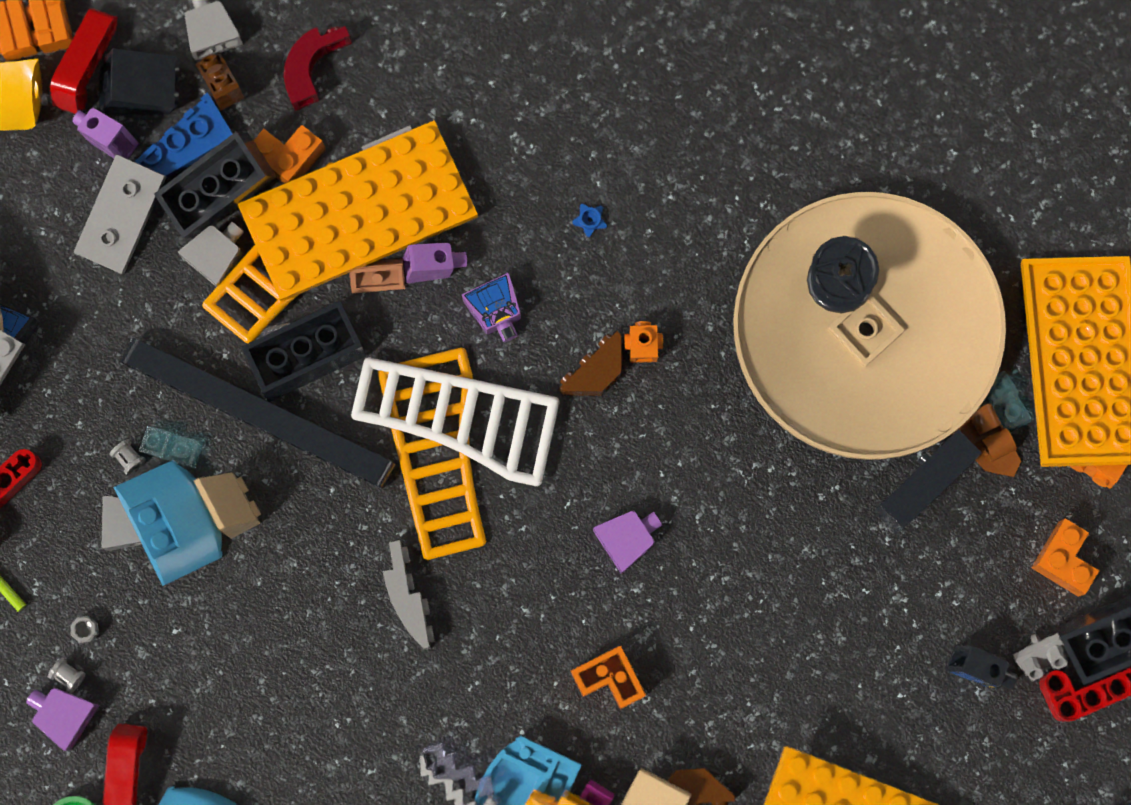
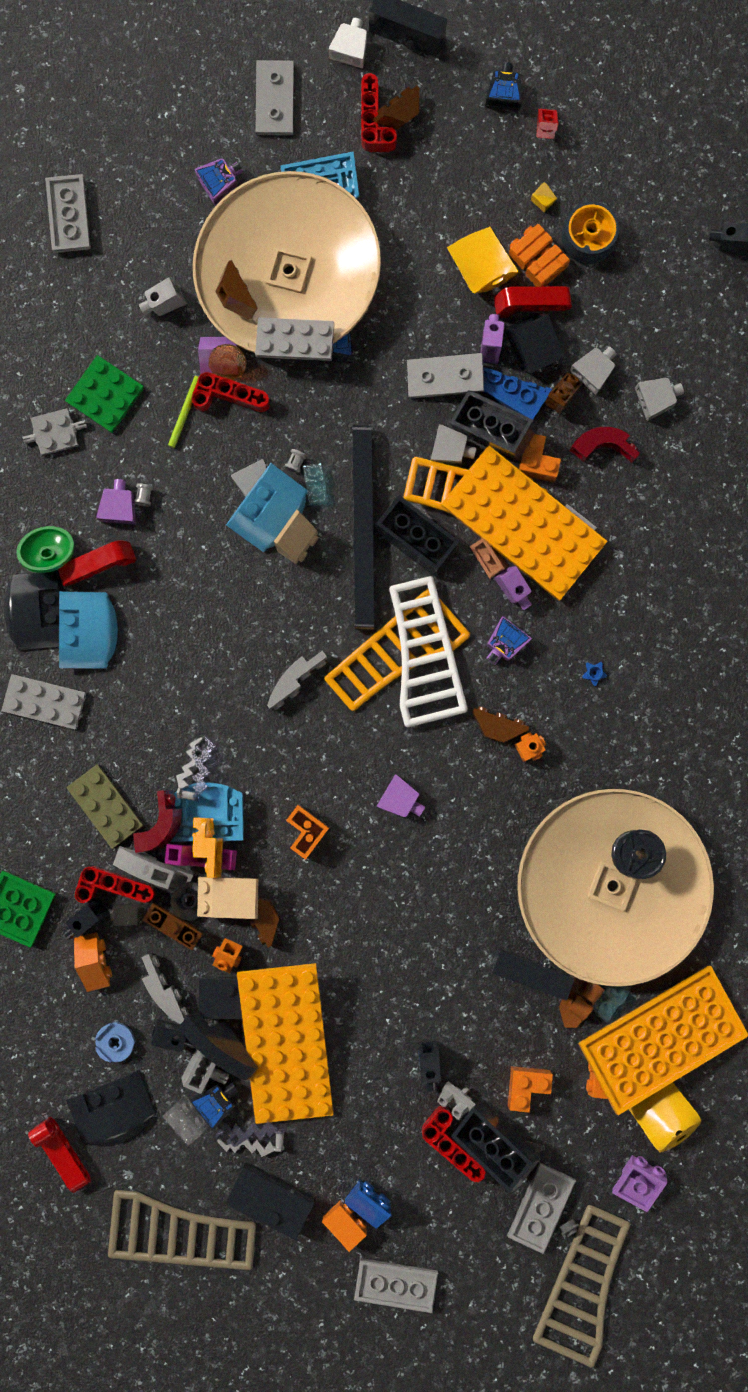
camera: 65 degrees right, 5 degrees up
light grey tile [70,616,99,643] -> none

